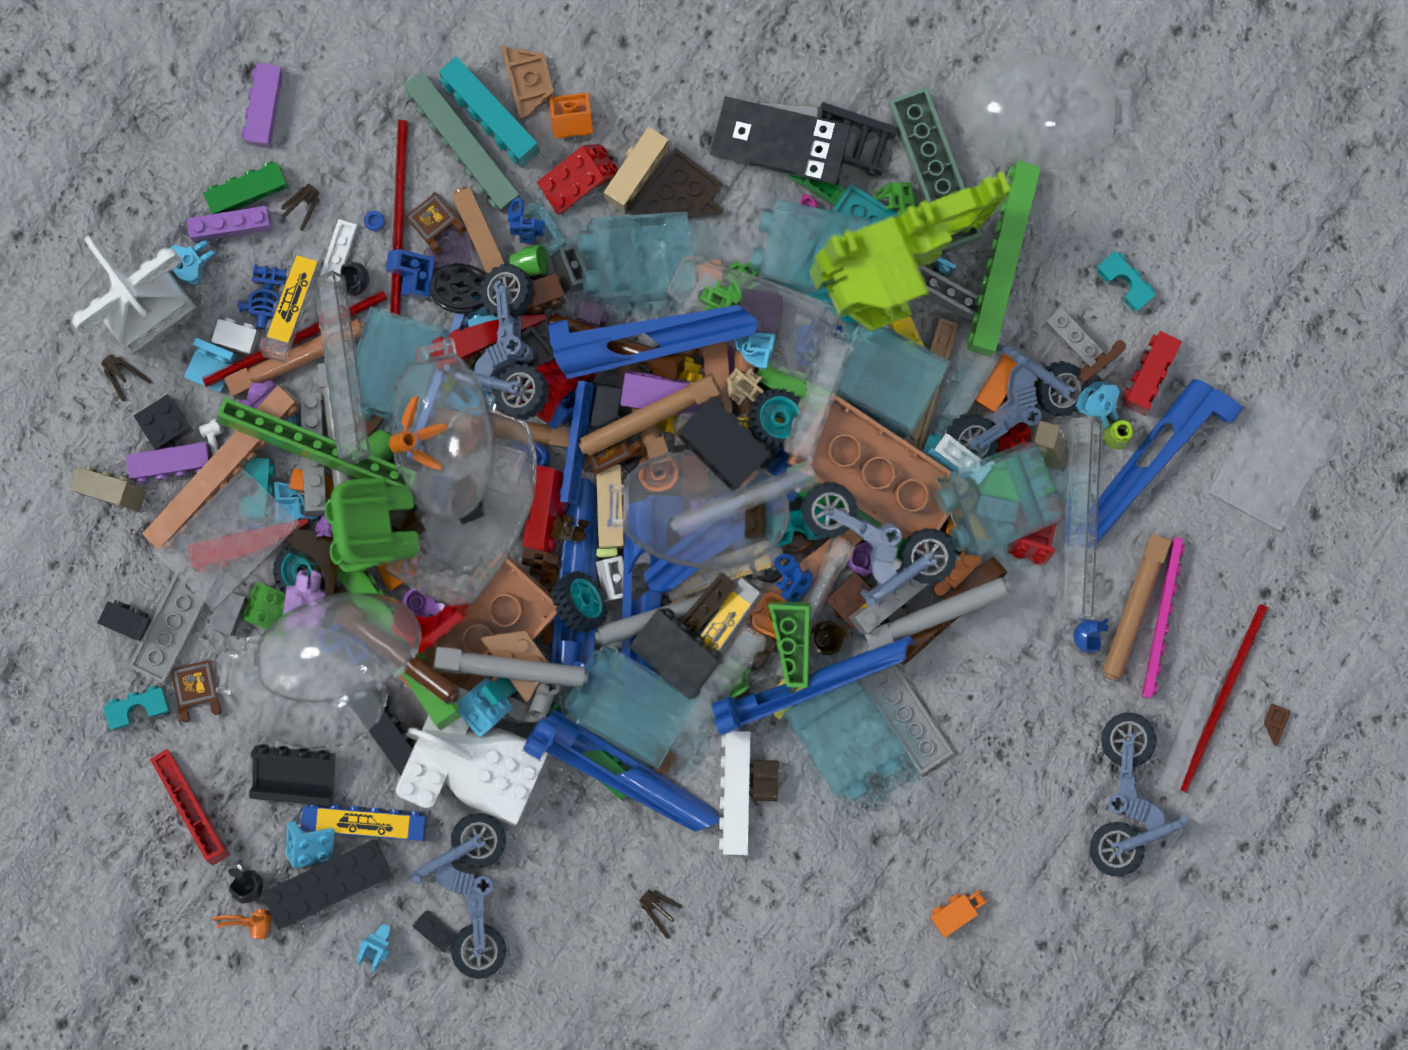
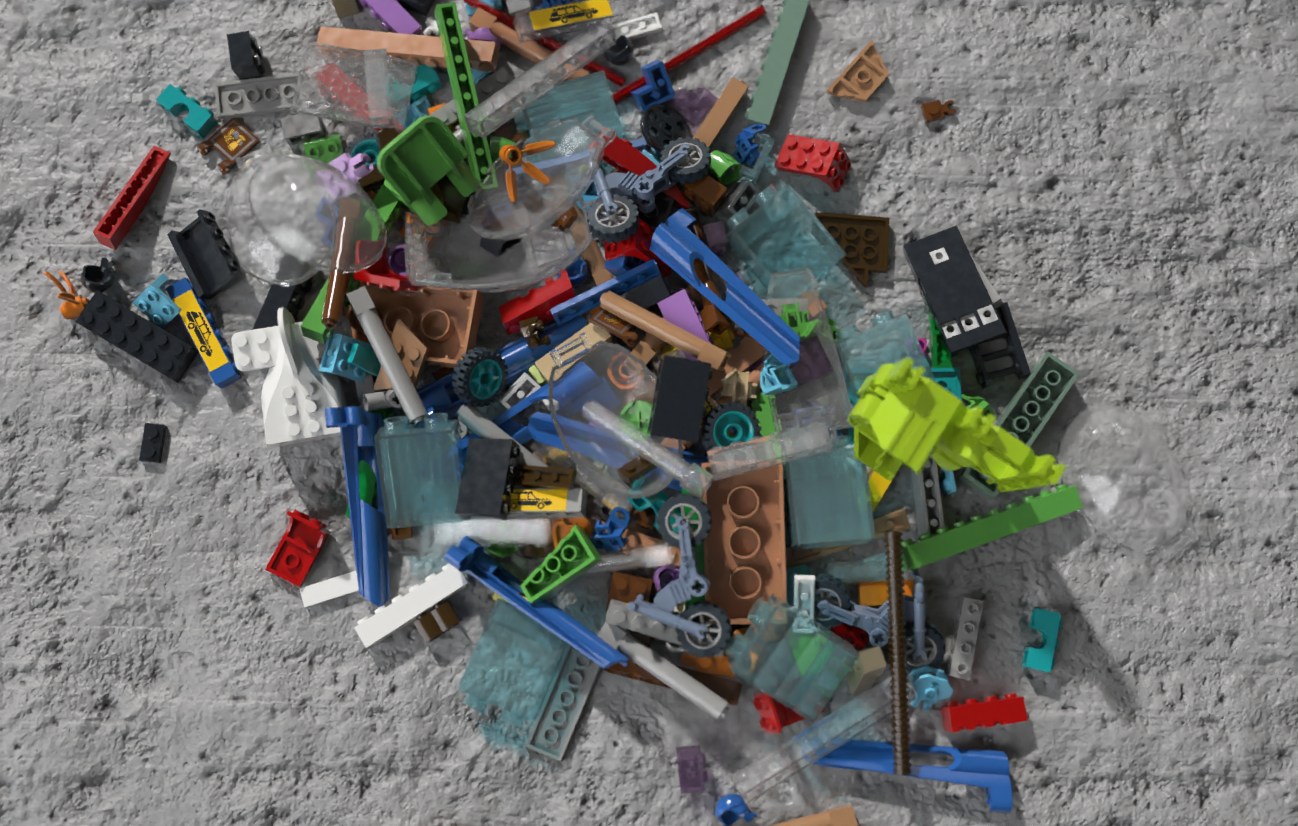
camera: 50 degrees right, 5 degrees down
medium azure hinge [356,924,391,973] -> none
blue tile [364,211,385,232] -> none
reddish brown flag [405,192,467,254] -> none
piece [410,813,506,979] -> none
teal brick [439,56,540,168] -> none
reddish brown piece [521,549,558,592] -> none
orange slope [549,92,593,138] -> none
tan brick [603,126,669,213] -> none
dark brown plant [639,889,682,939] -> none
dark brown hat [811,621,852,655] -> none
reddish brown plate [1077,340,1126,385] -> none
lime plant [1104,420,1133,449] -> none
none -> red bracket [265,509,331,587]
none -> white tile [300,571,359,608]
none -> clear brick [363,49,397,128]
none -> bright green tile [620,400,652,440]
none -> clear purple brick [676,745,708,794]
none -> dark brown piece [884,531,912,775]
none -> reddish brown plate [921,100,956,123]

